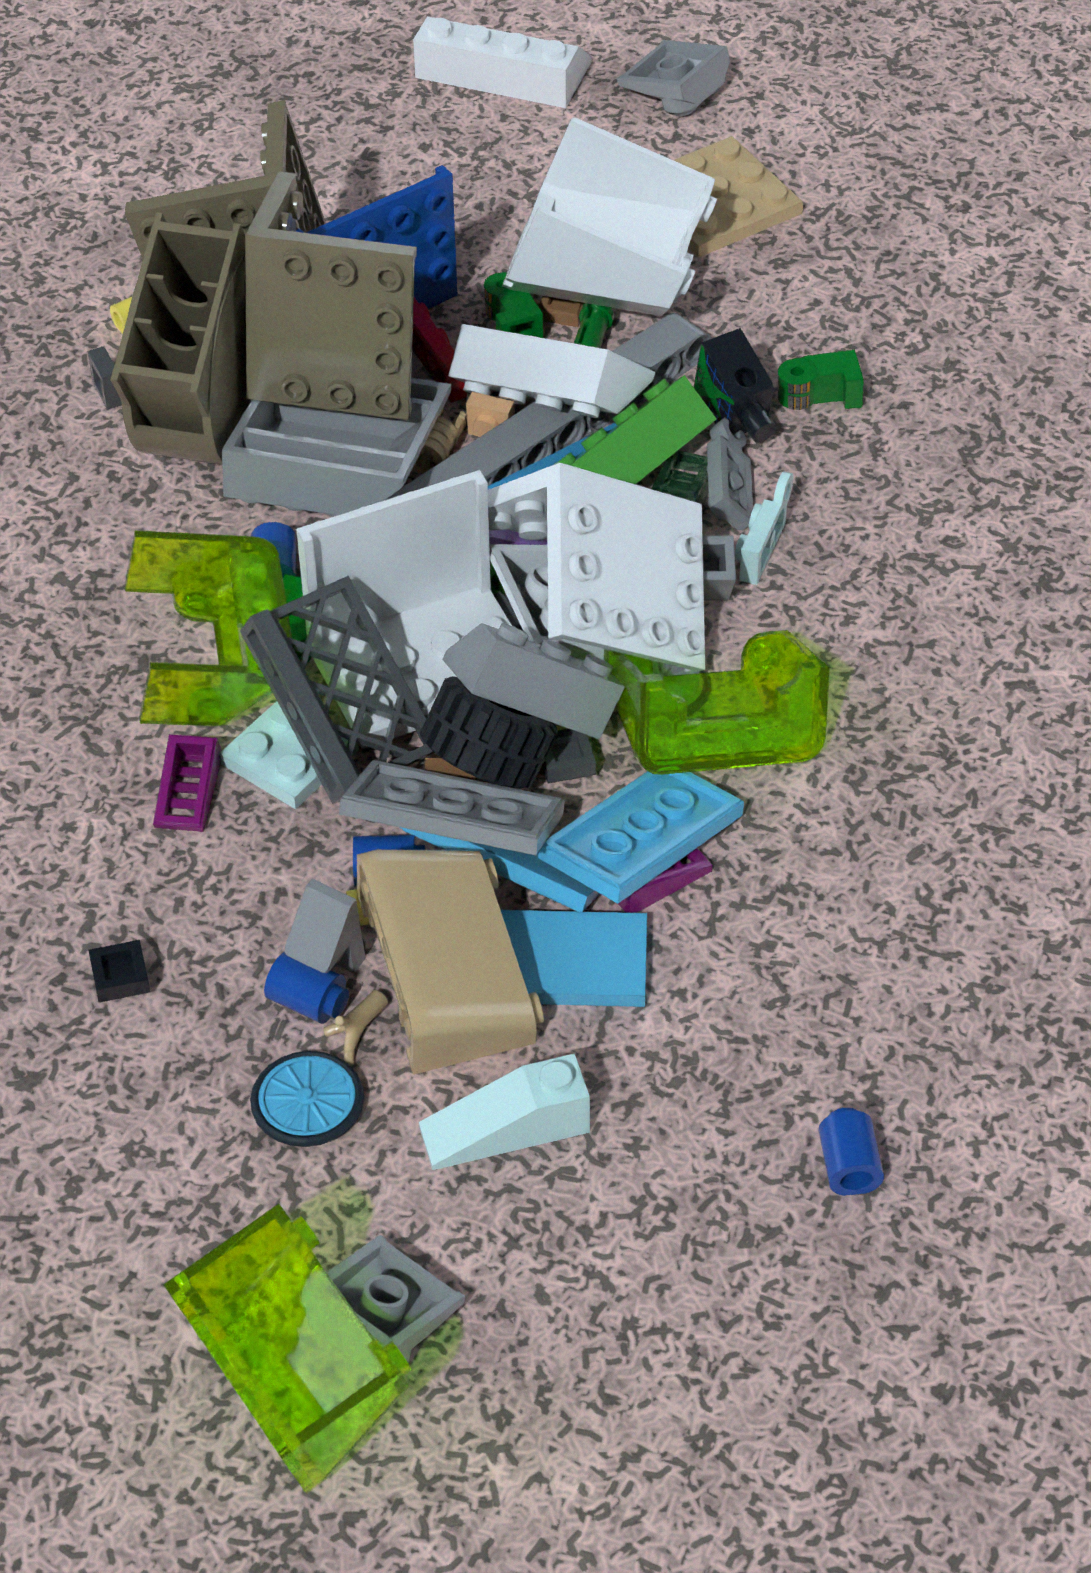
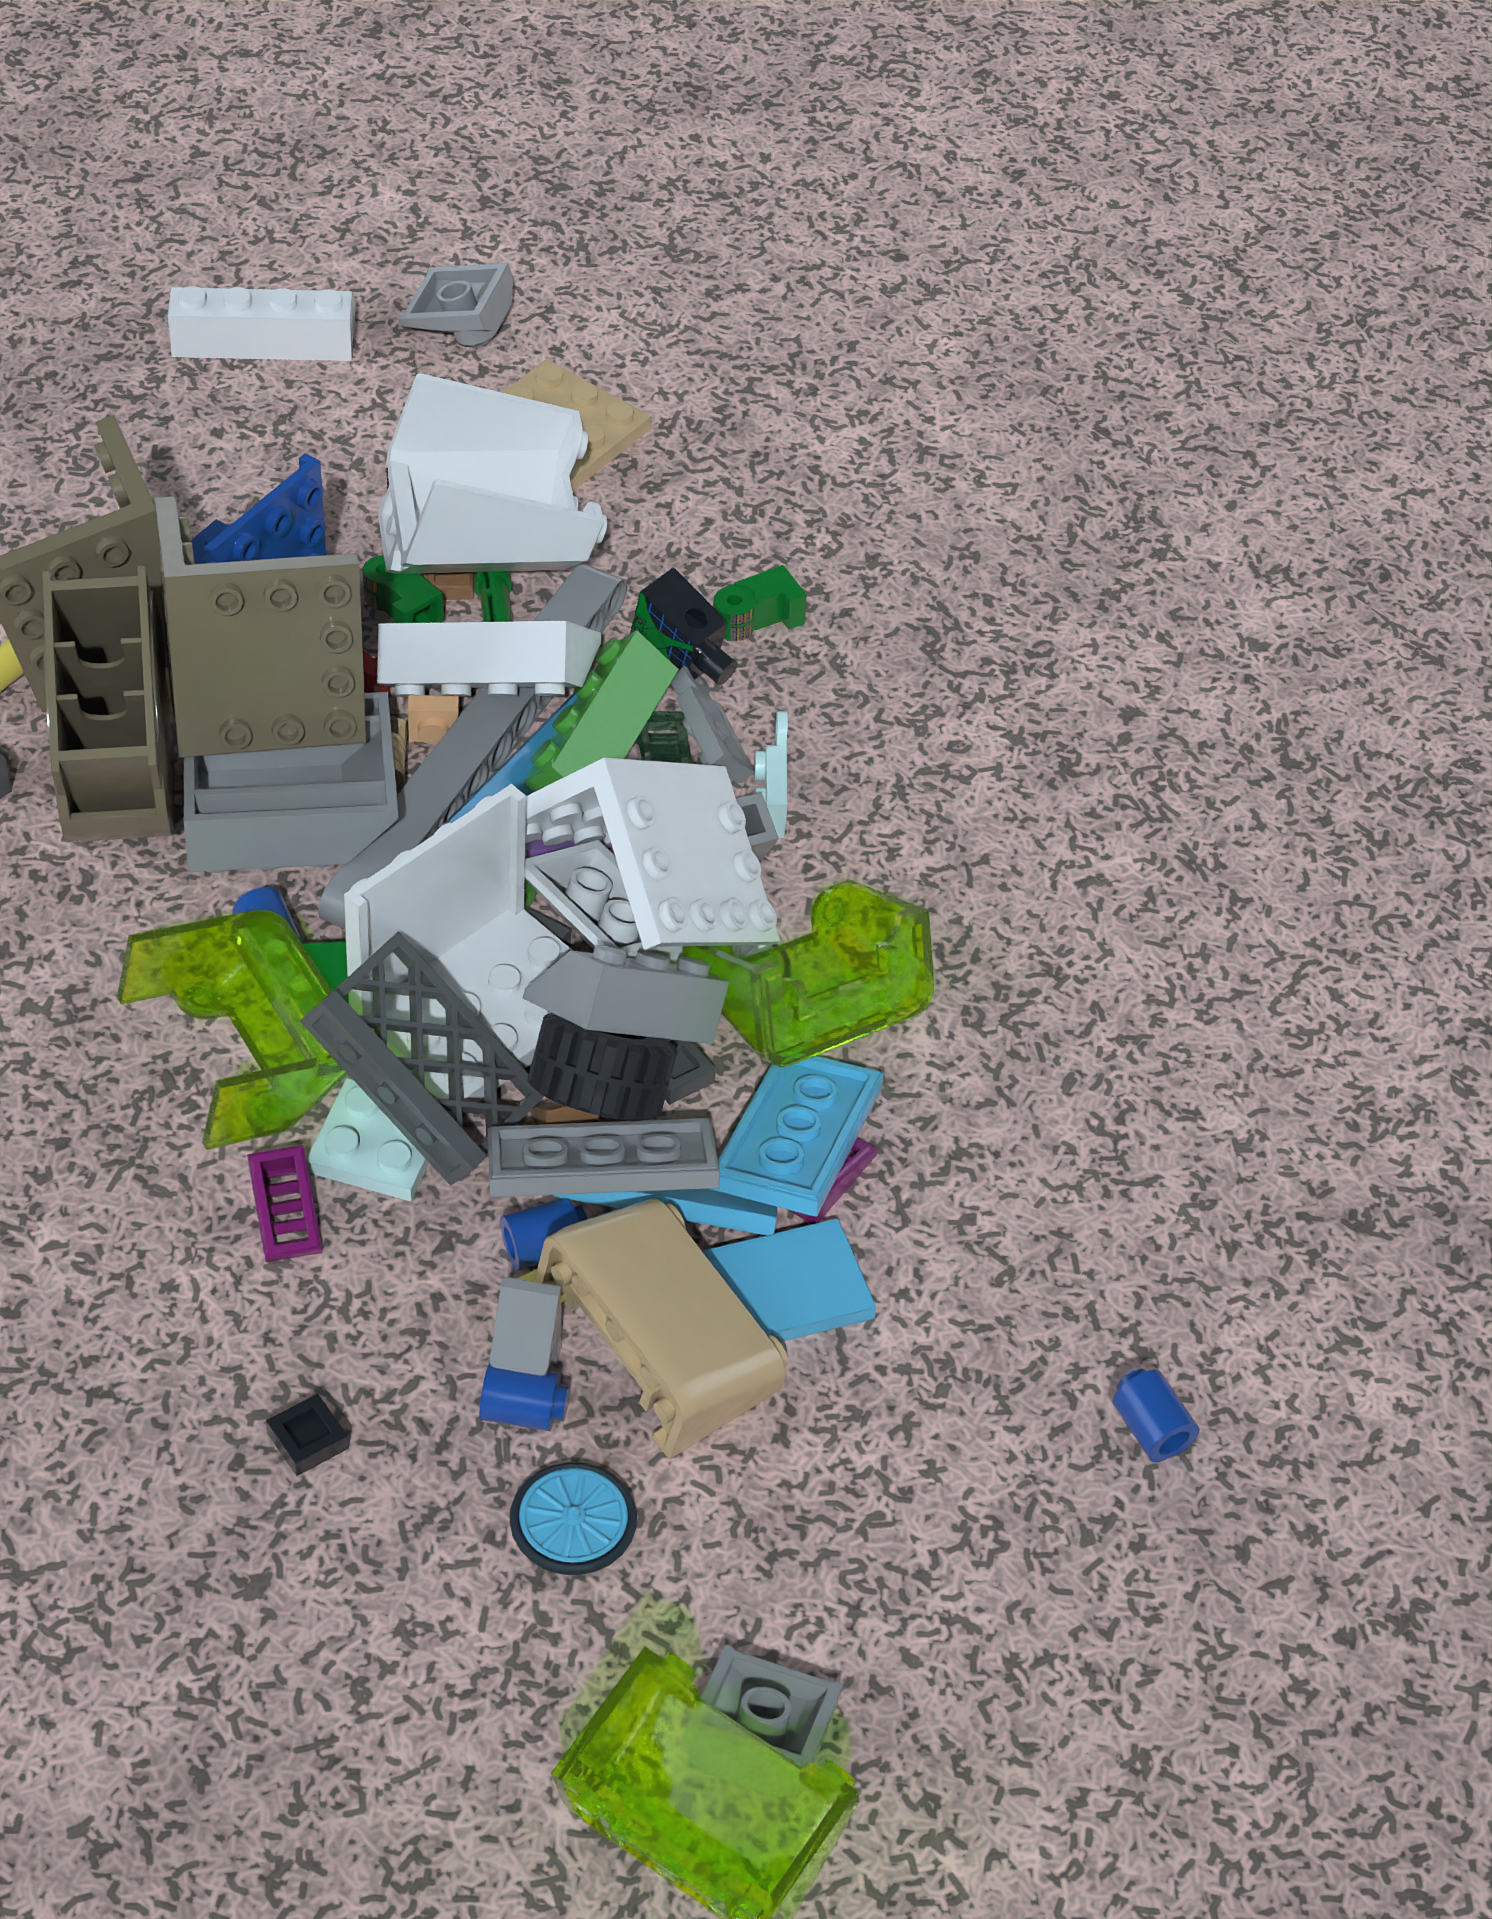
camera: 25 degrees left, 0 degrees up
tan bar [323,990,388,1066] -> none
light aqua slope [419,1053,590,1170] -> none

